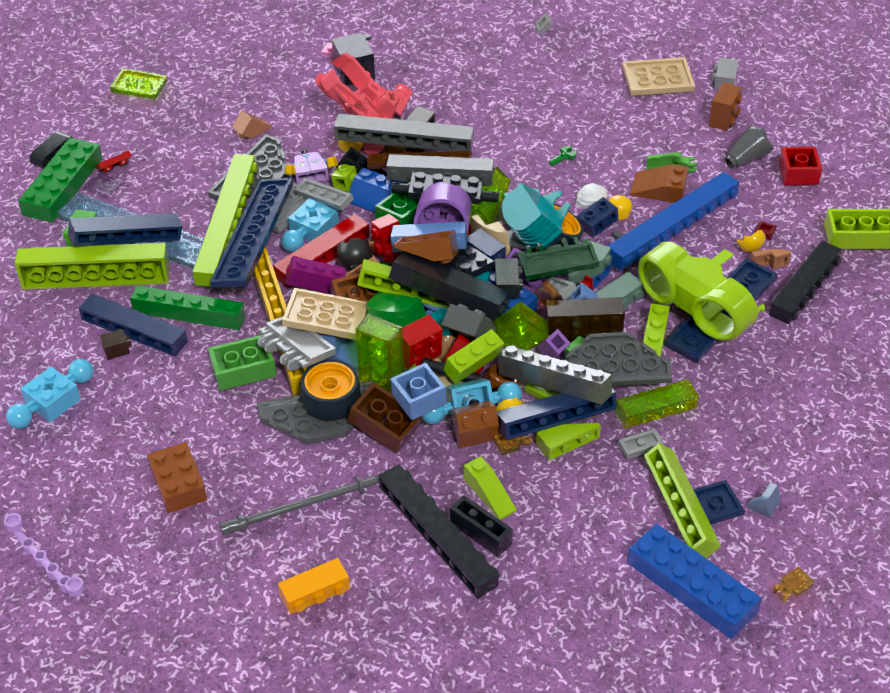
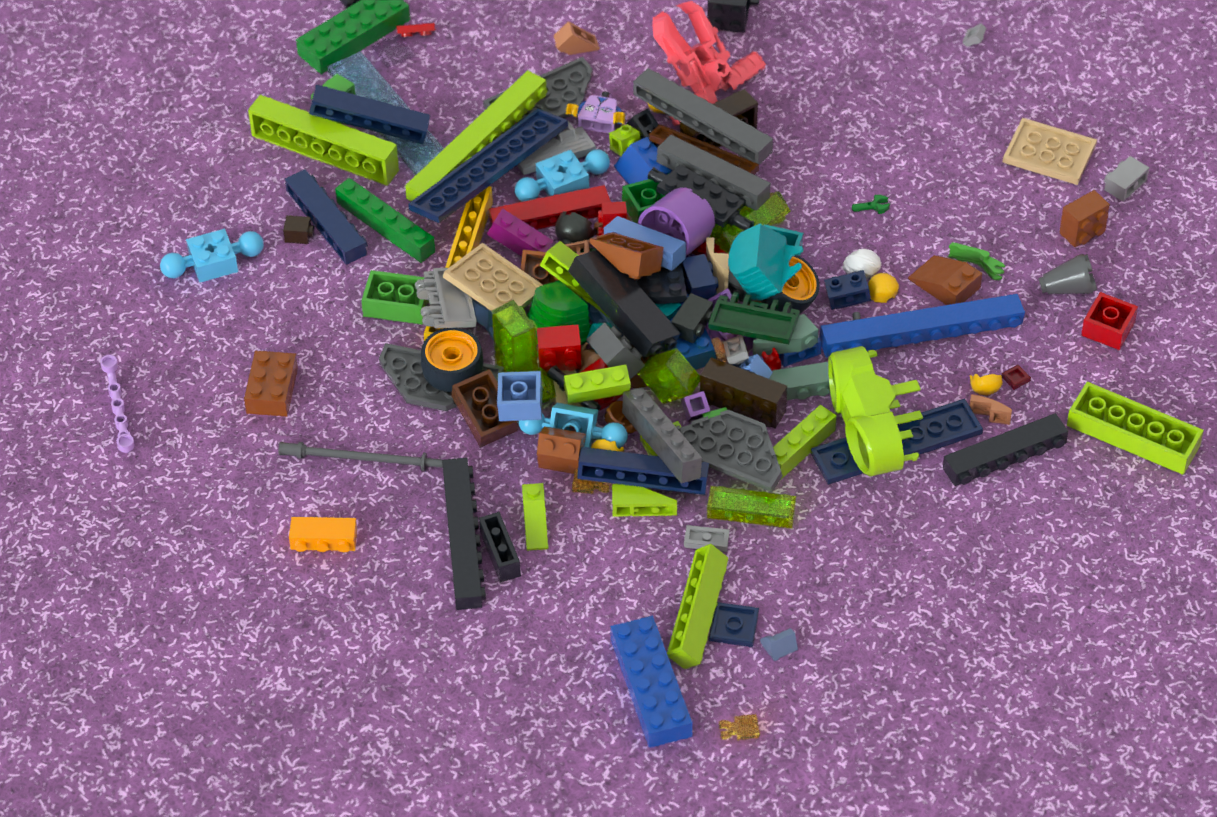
camera: 30 degrees right, 5 degrees up
light grey plate [294,178,354,211] -> none

